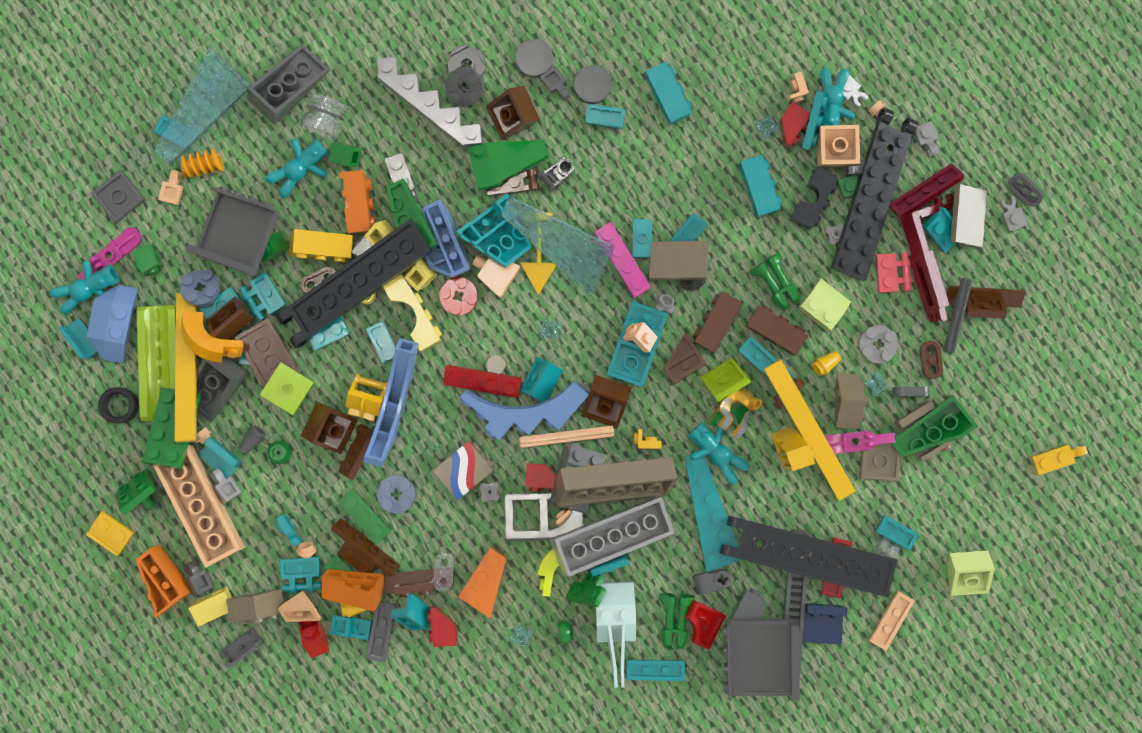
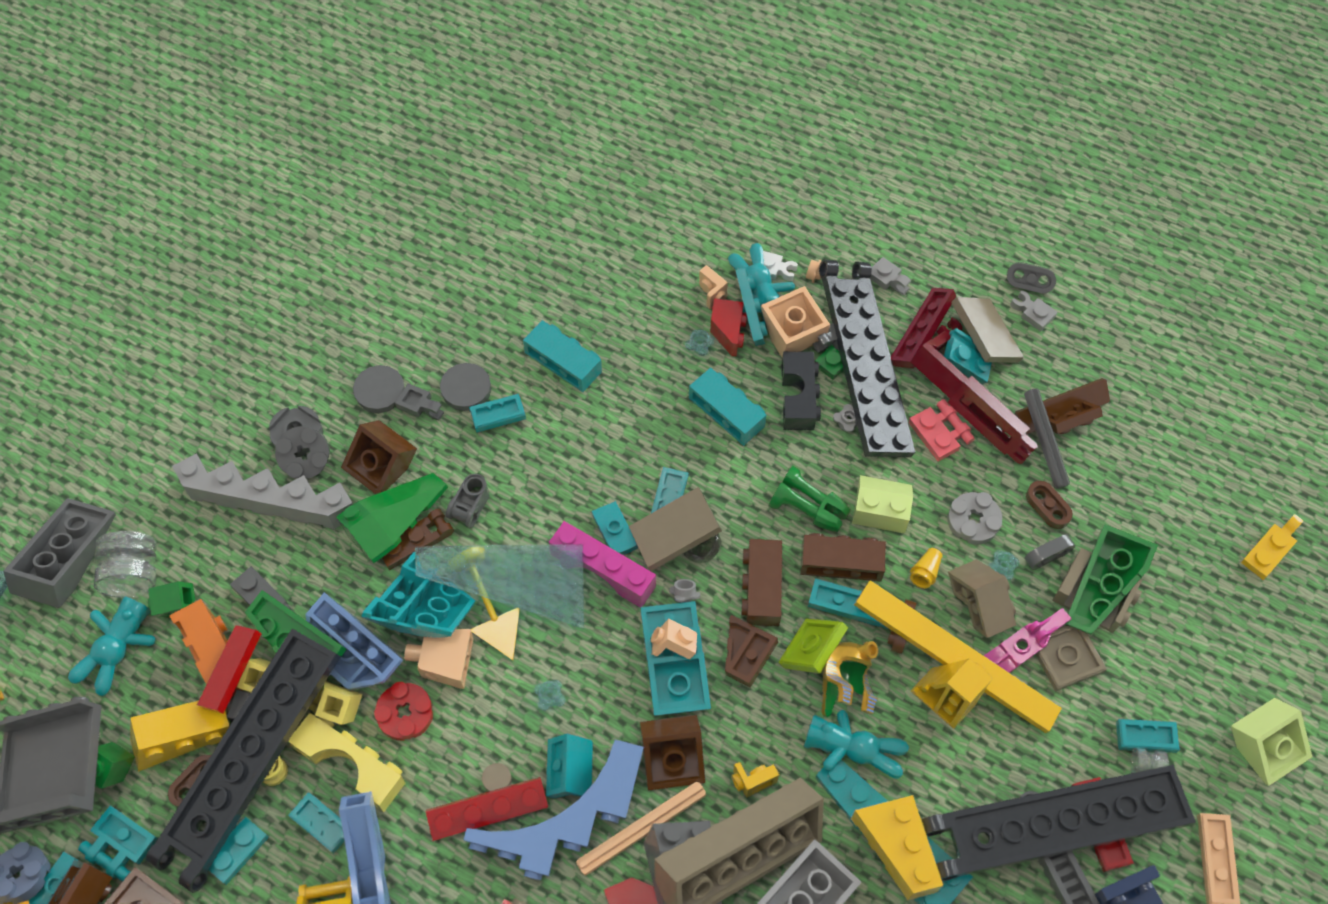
camera: 25 degrees left, 25 degrees down
none -> red tile [197,625,262,714]
none -> yellow wedge [851,795,943,900]

